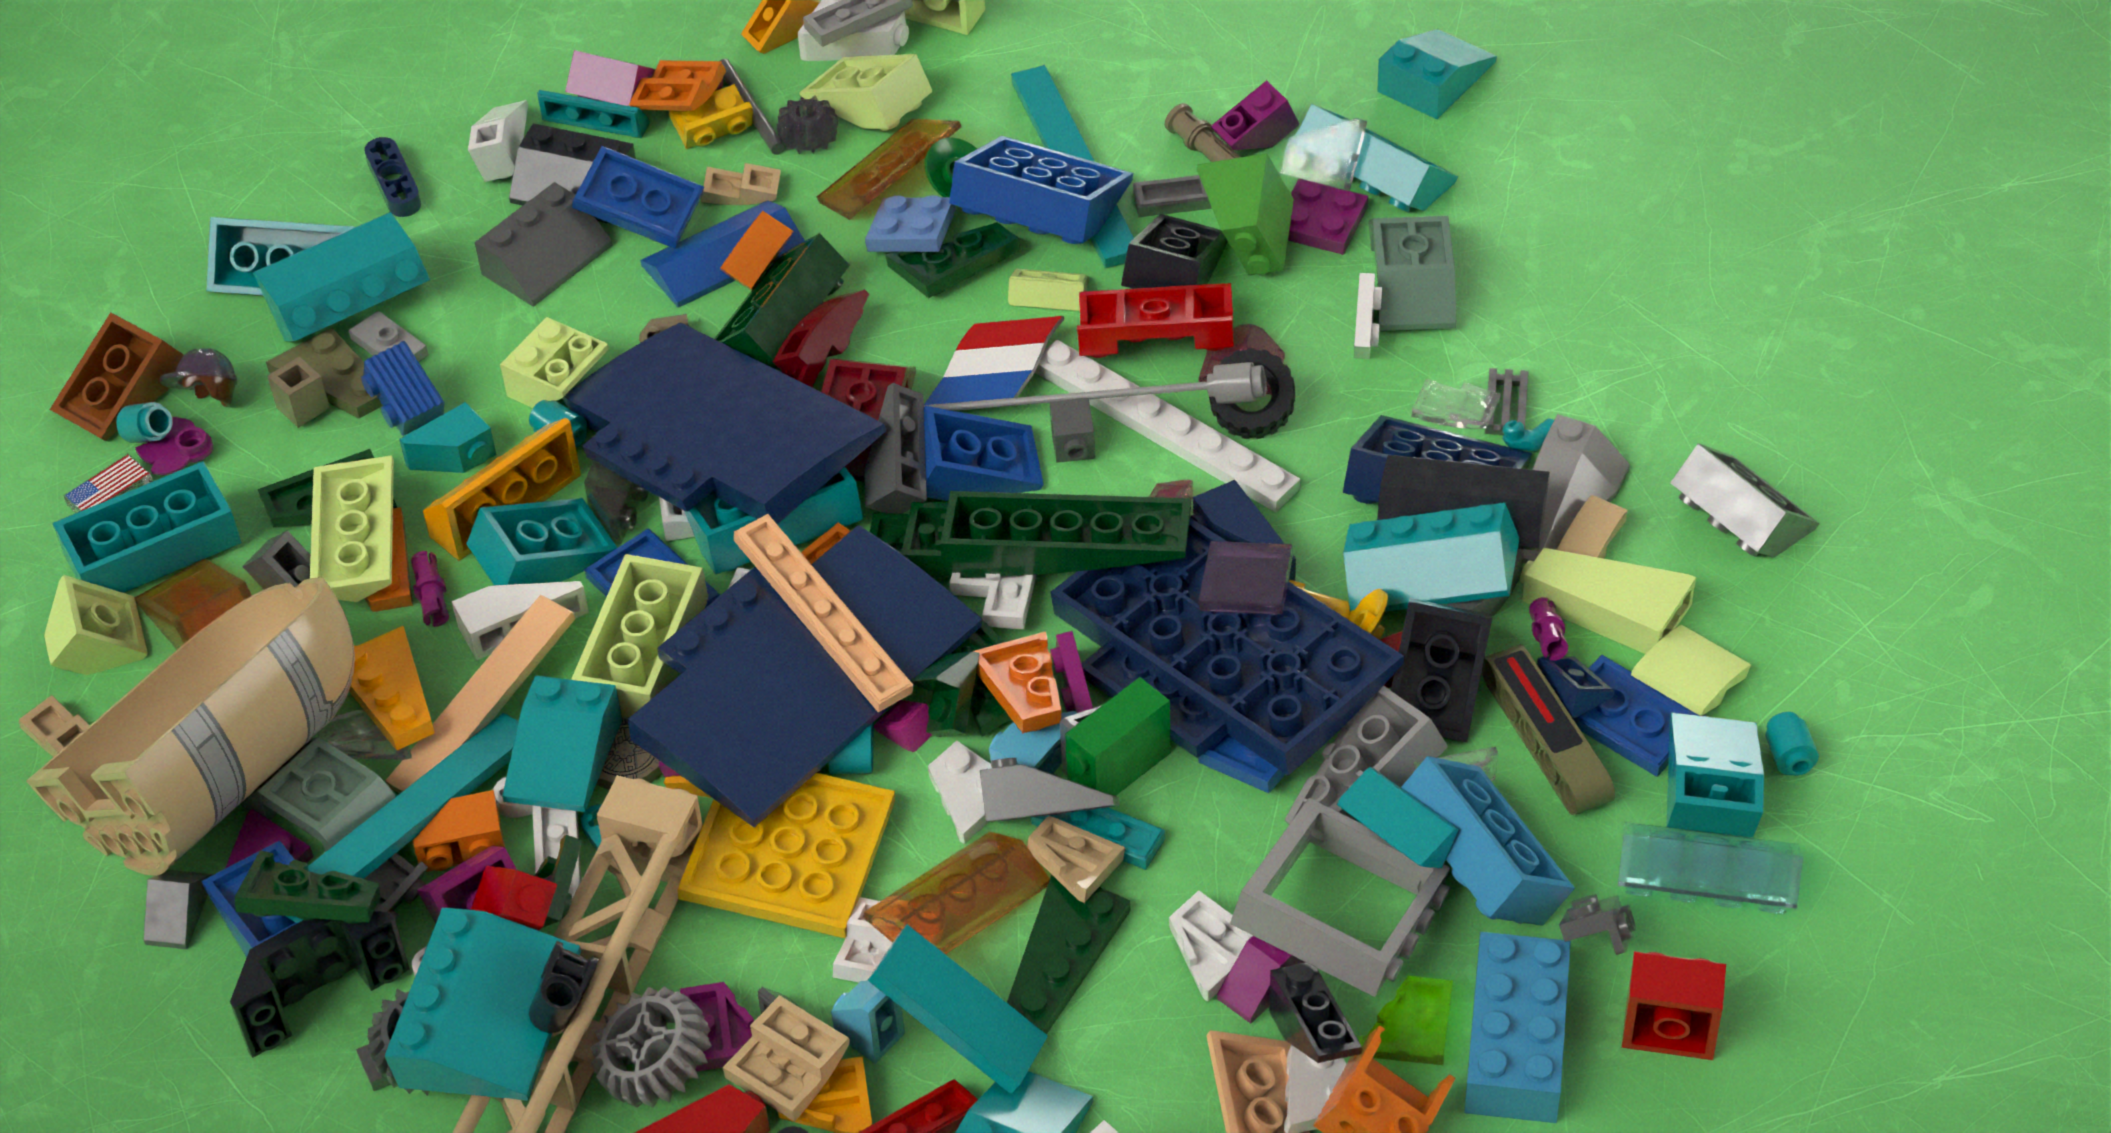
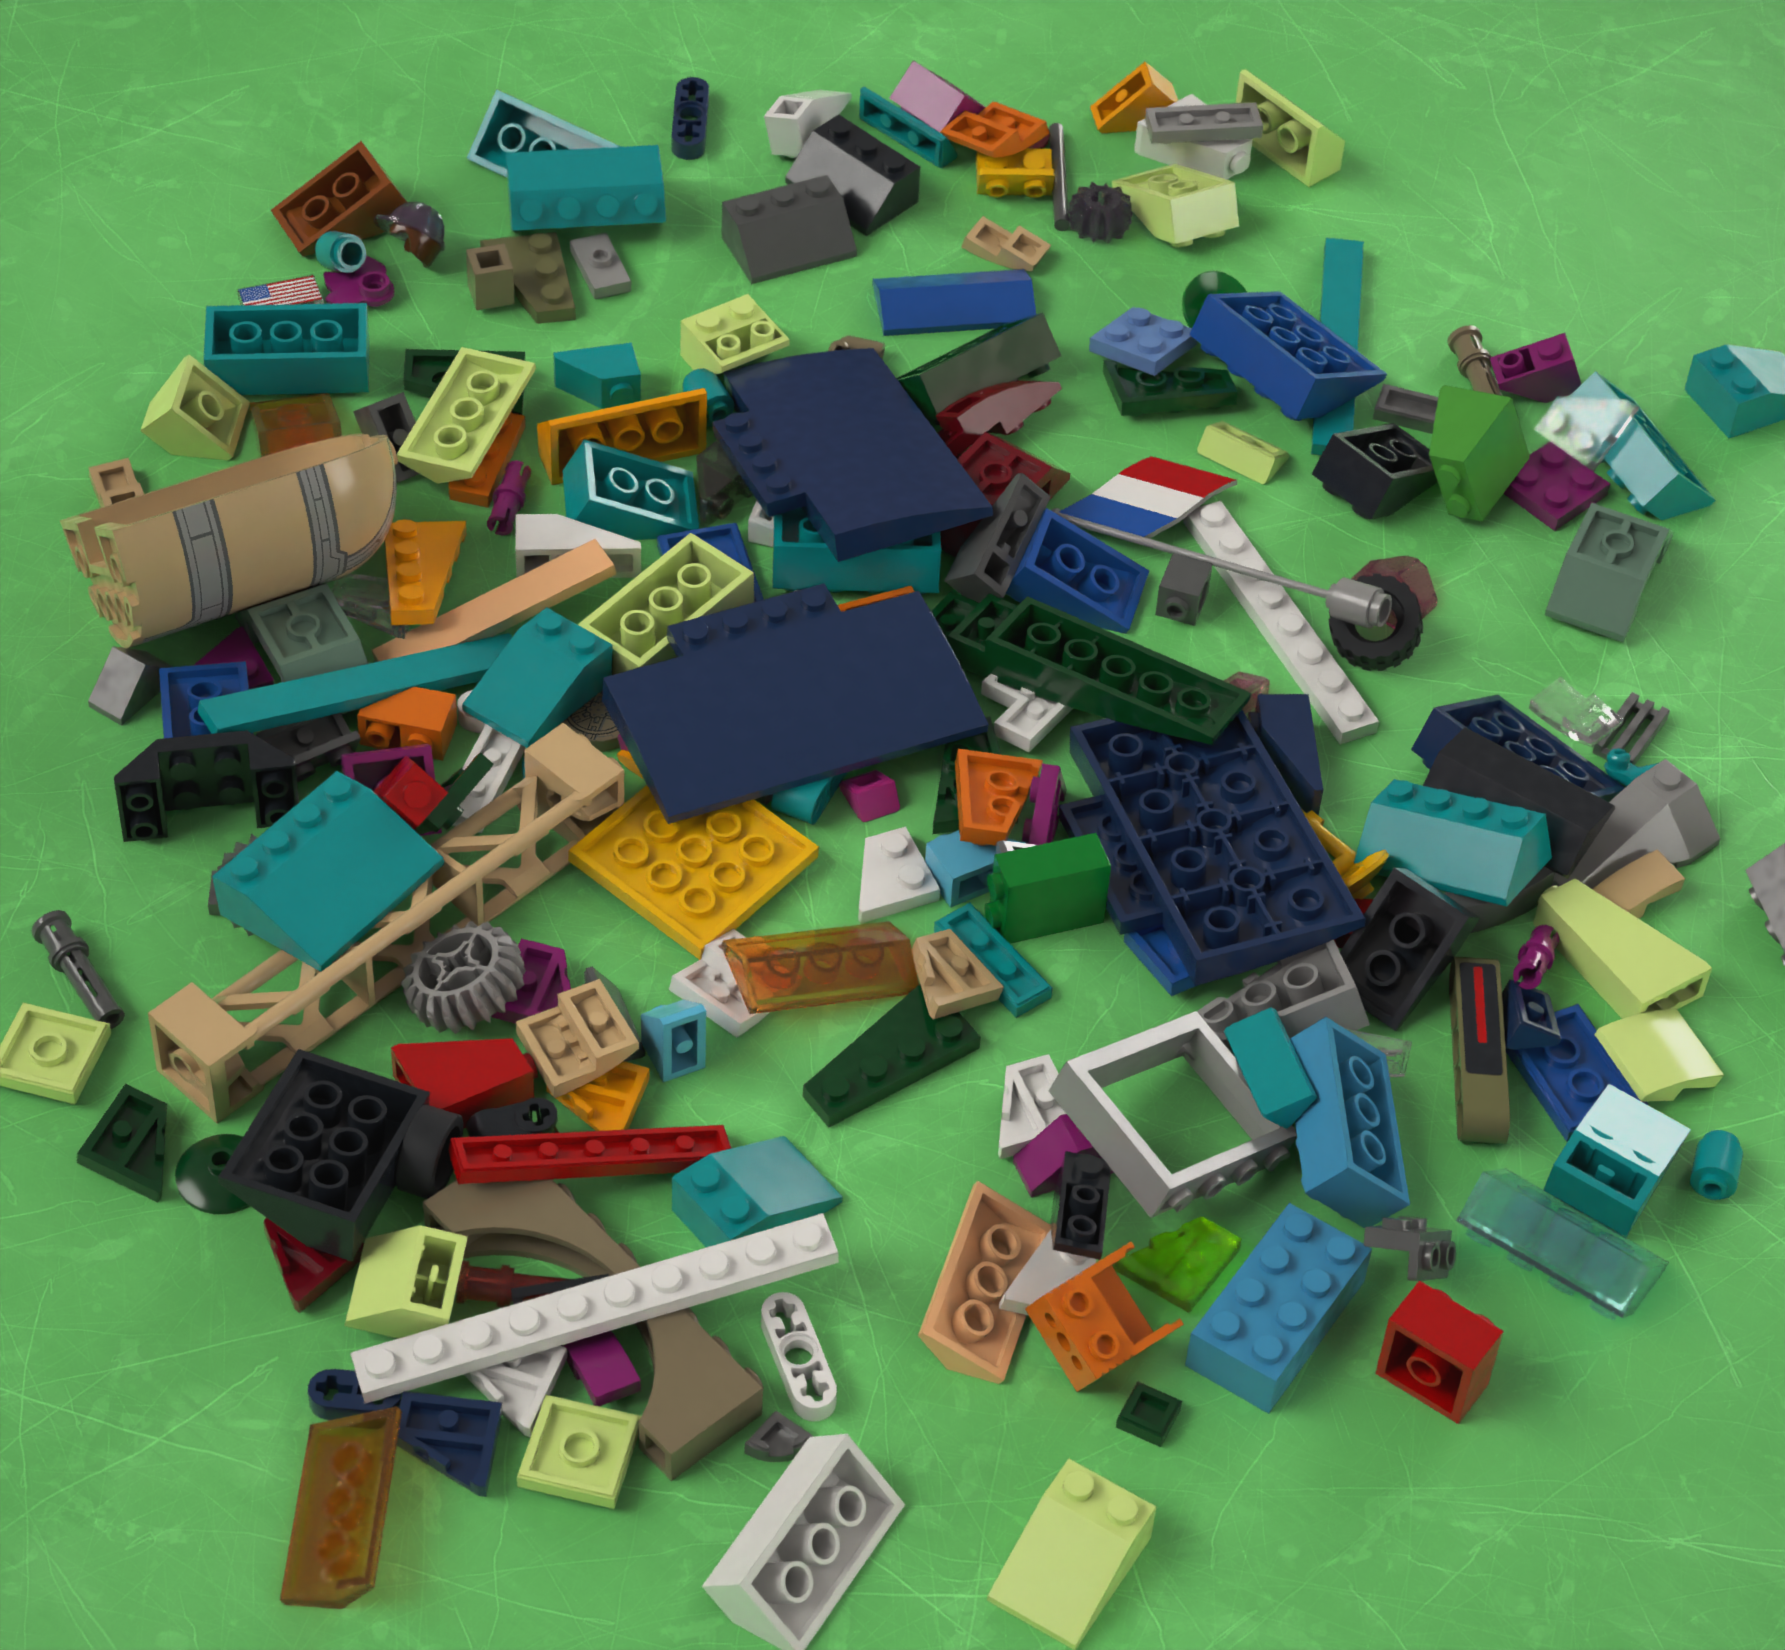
camera: 20 degrees right, 0 degrees up
dark green wing [235,850,380,924] -> none
blue brick [361,341,445,436] -> none
black piece [529,941,599,1033] -> none
blue tile [572,146,704,249] -> none
orange slope [720,210,794,291] -> none
light nougat tile [733,514,913,712] -> none
clear orange slope [817,119,962,220] -> none
teal tile [868,924,1048,1094] -> none
dark green slope [910,651,980,737] -> none
slope [980,758,1120,822] -> none
red piece [1077,283,1234,358] -> none
clear purple tile [1199,541,1293,614] -> none
white wing [1354,273,1382,359] -> none

